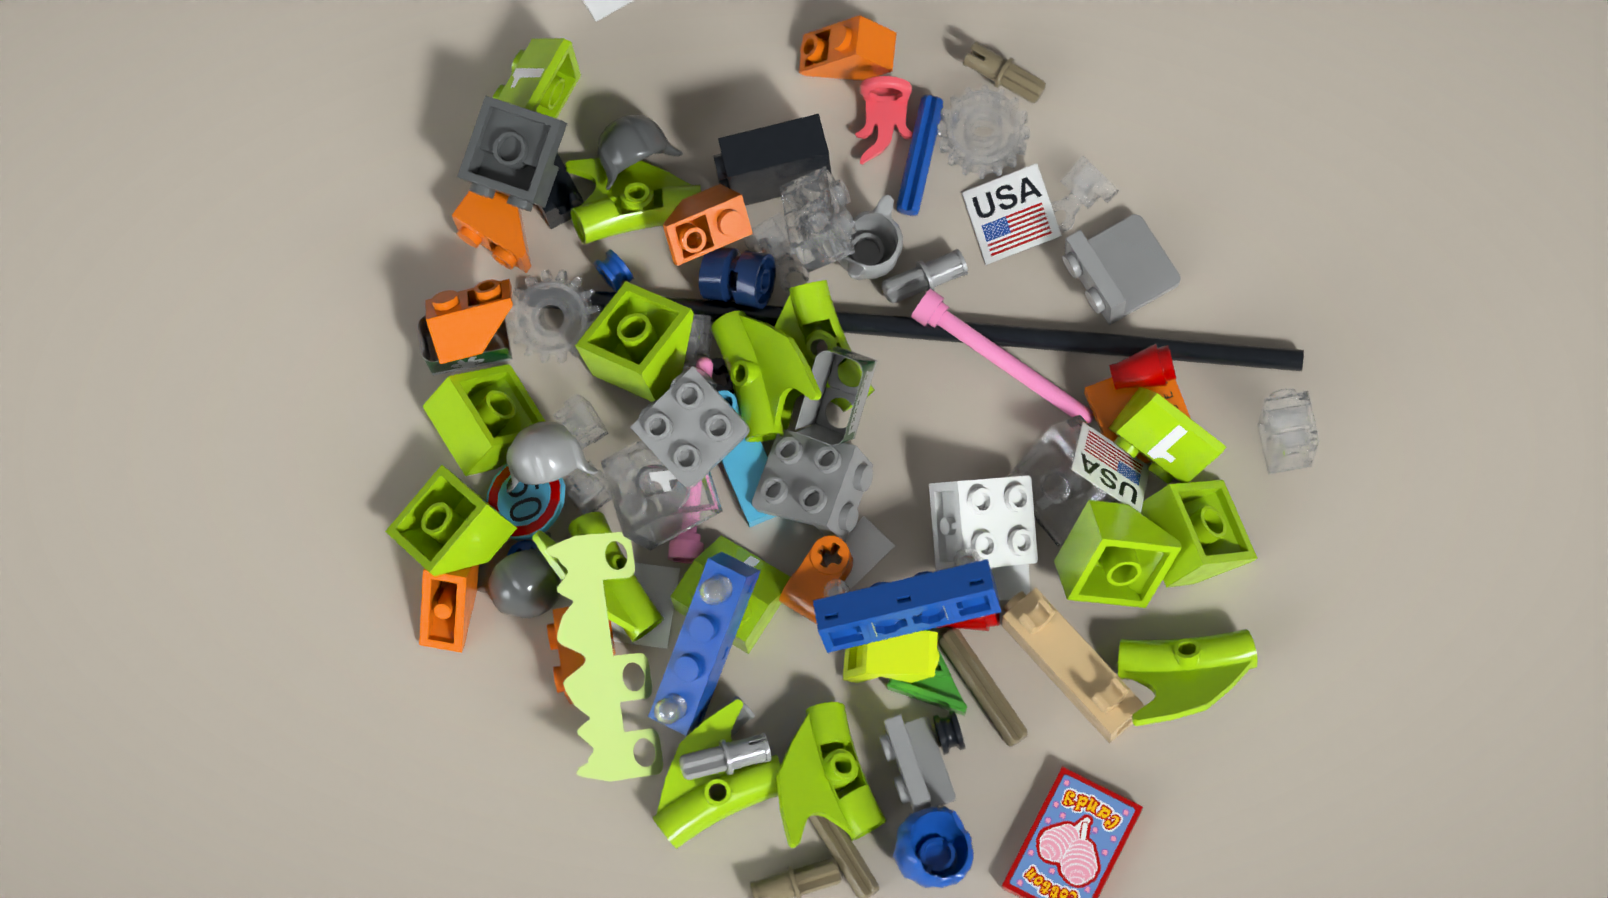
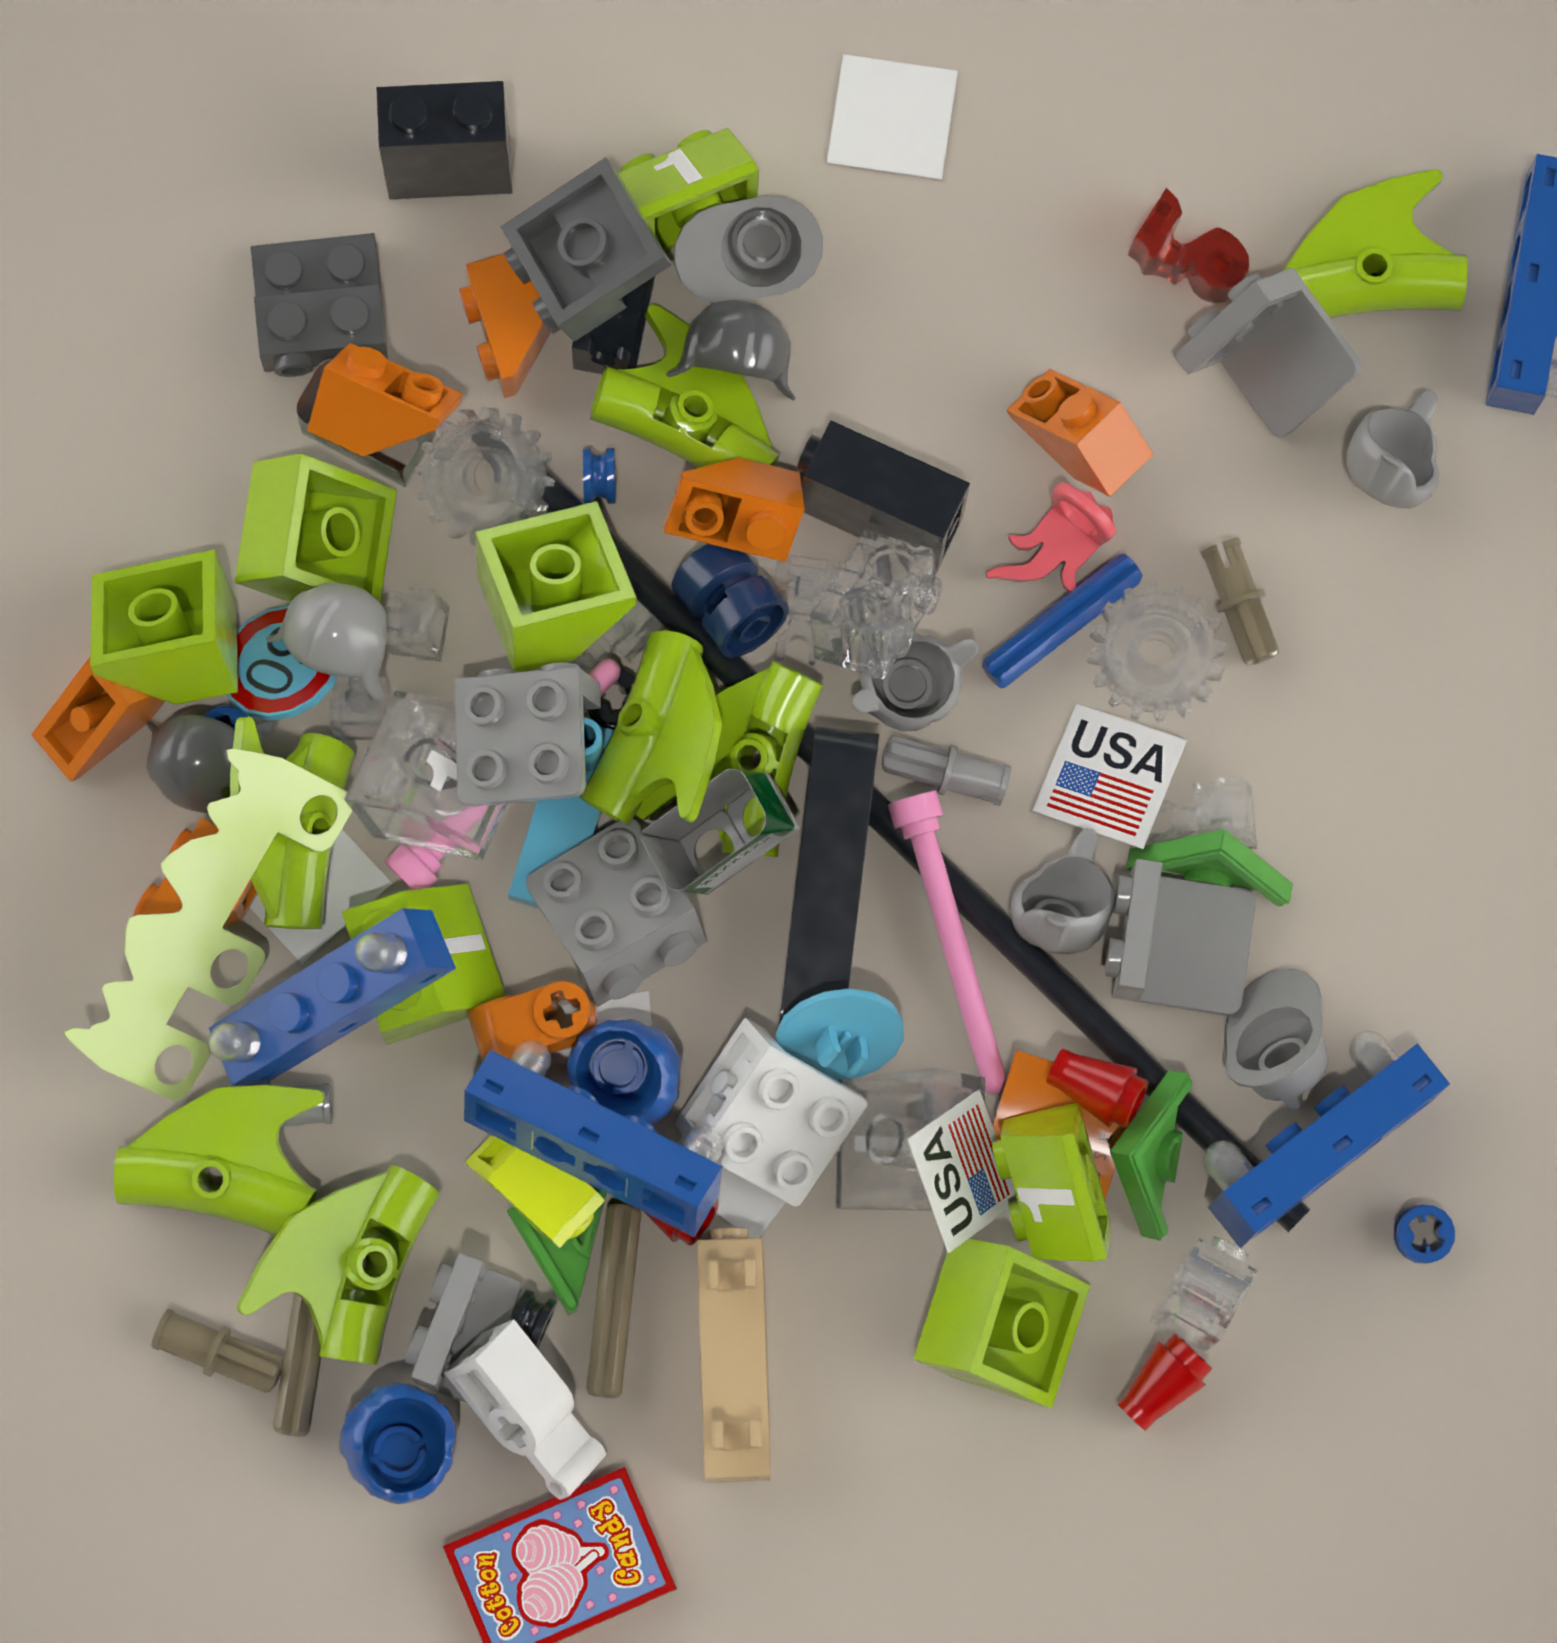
camera: 25 degrees right, 5 degrees up
light grey axle [680,733,771,780] -> none
lime slope [1054,500,1182,608] -> none
lime pin [1118,629,1258,726] -> none
none -> dark grey plate [250,233,388,377]
none -> black brick [376,81,512,200]
none -> white piece [444,1319,606,1500]
none -> blue hair [567,1019,682,1126]
none -> light grey piece [674,196,823,303]
none -> medium azure piece [776,989,904,1082]
none -> black beam [779,726,879,1025]
none -> light grey hair [1010,828,1116,954]
none -> bright green tile [1110,1070,1193,1241]
none -> red cone [1117,1333,1213,1431]
none -> bright green tile [1126,829,1293,906]
none -> blue piece [1204,1031,1450,1249]
none -> light grey piece [1226,969,1329,1110]
none -> blue bush [1393,1205,1455,1264]

